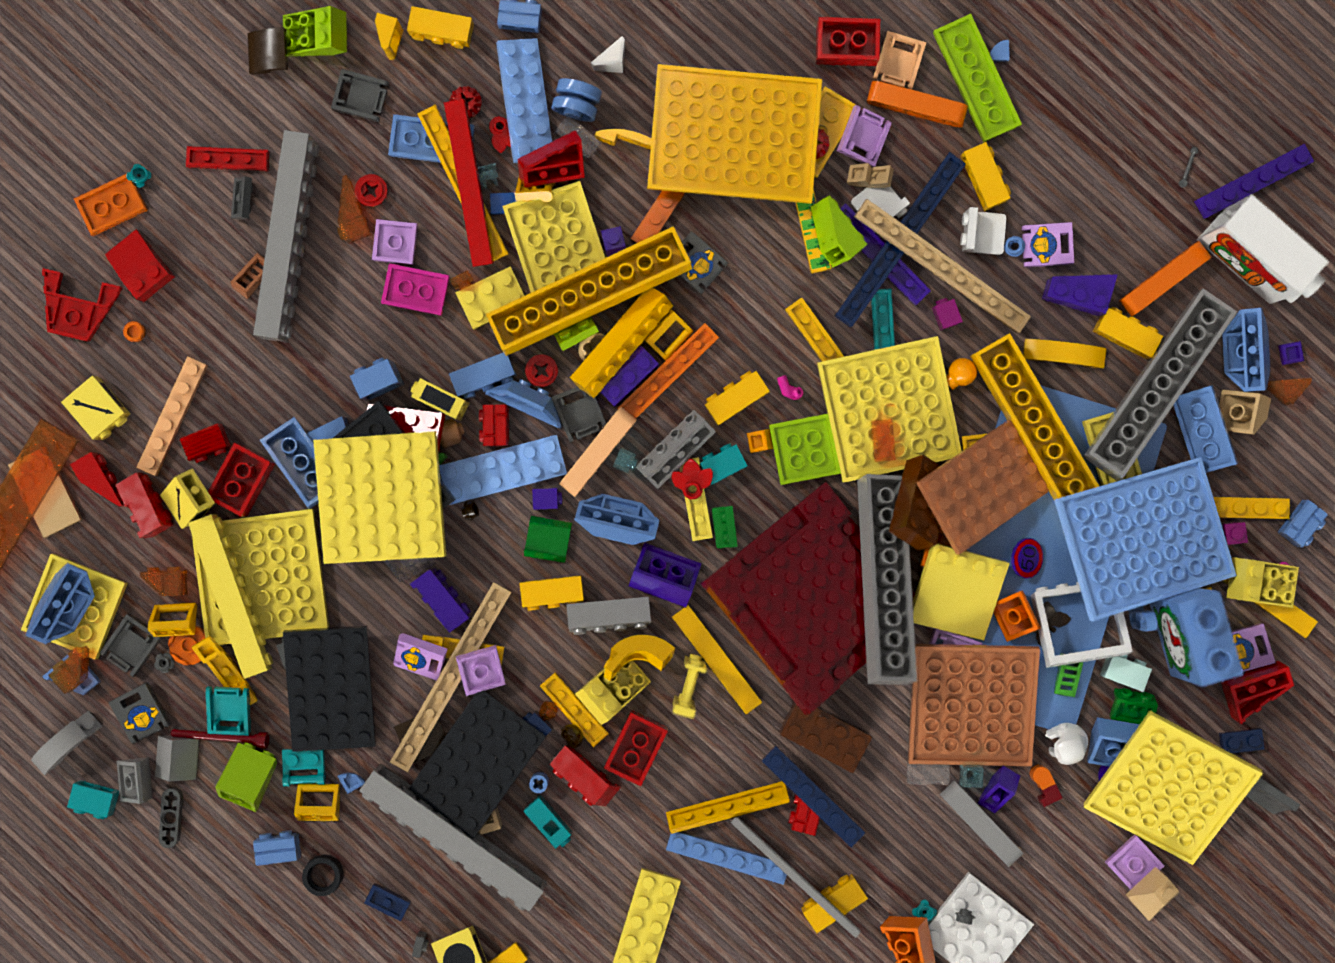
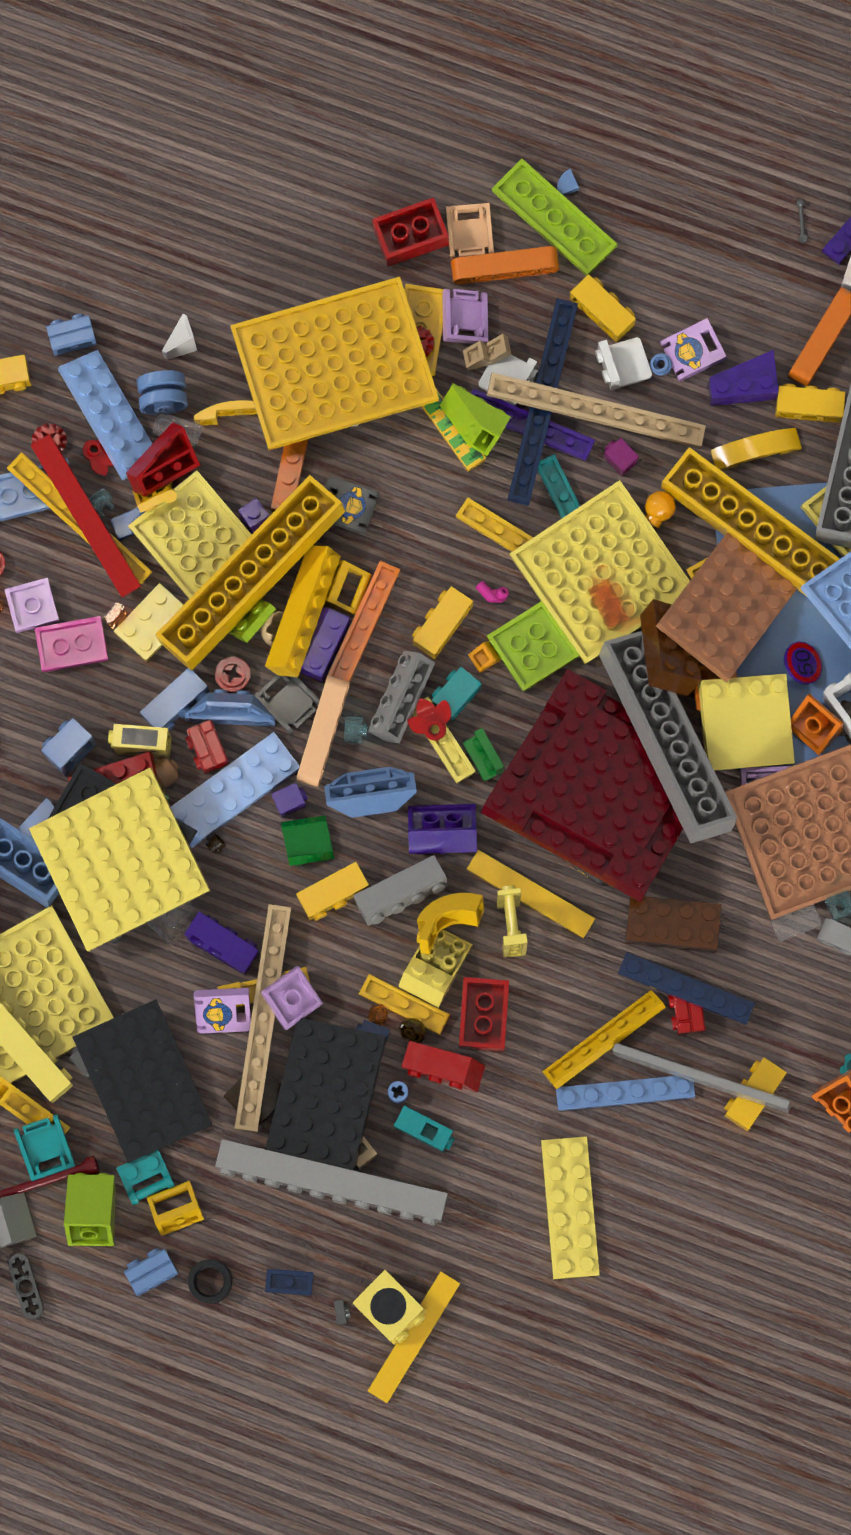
camera: 20 degrees left, 10 degrees down
medium blue tile [337,772,366,794] -> none

